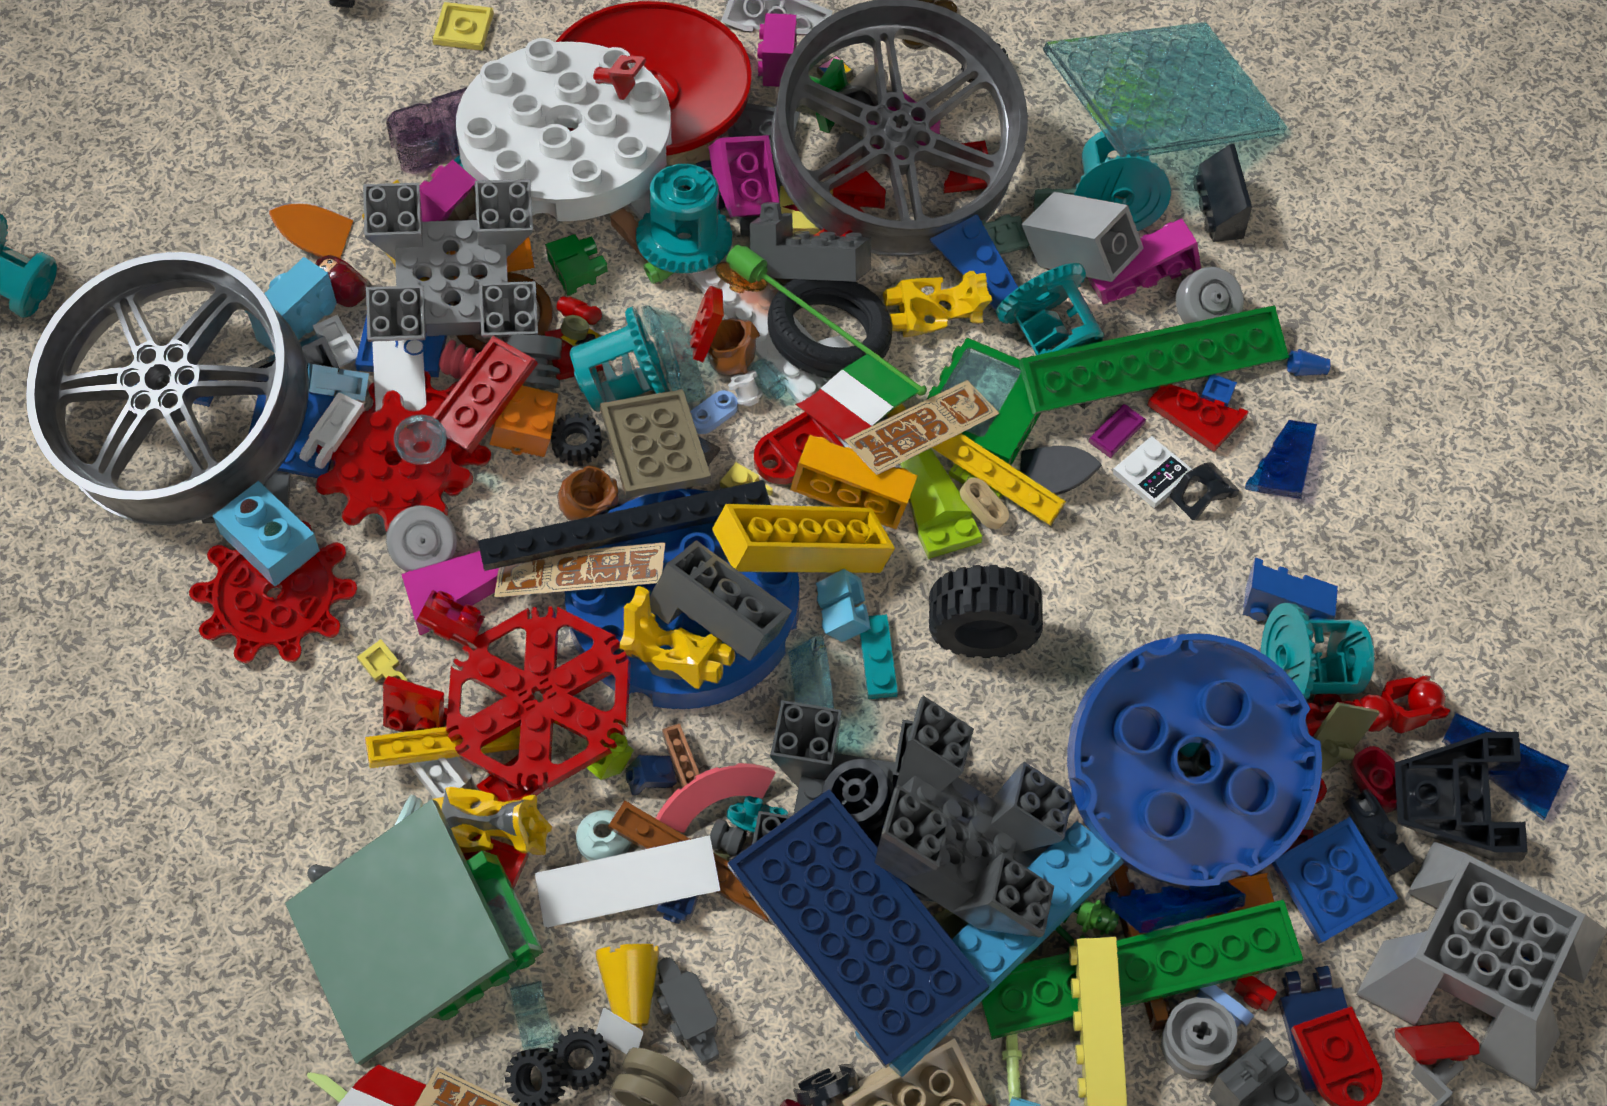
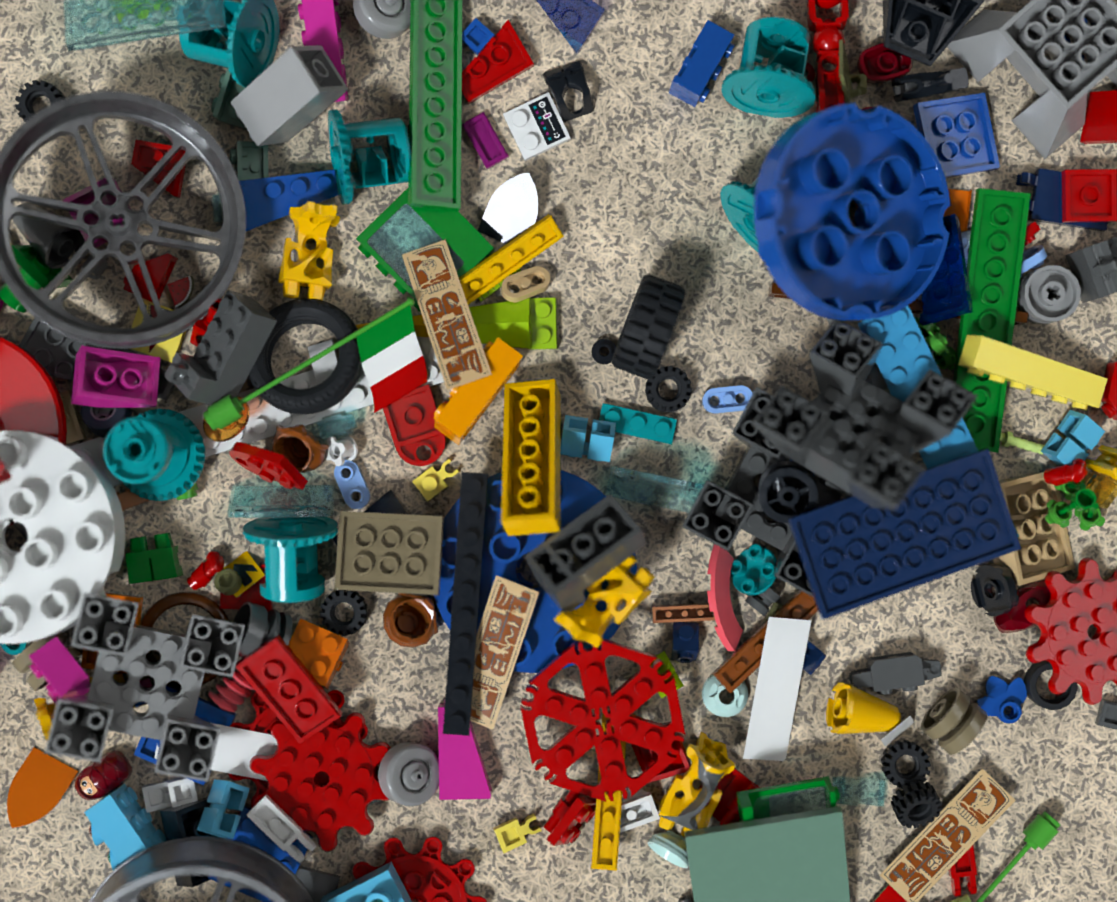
camera: 70 degrees left, 30 degrees up
clear light blue piece [394,415,447,464] -> none
red plate [416,590,485,647] -> none
none -> black tyre [645,366,692,412]

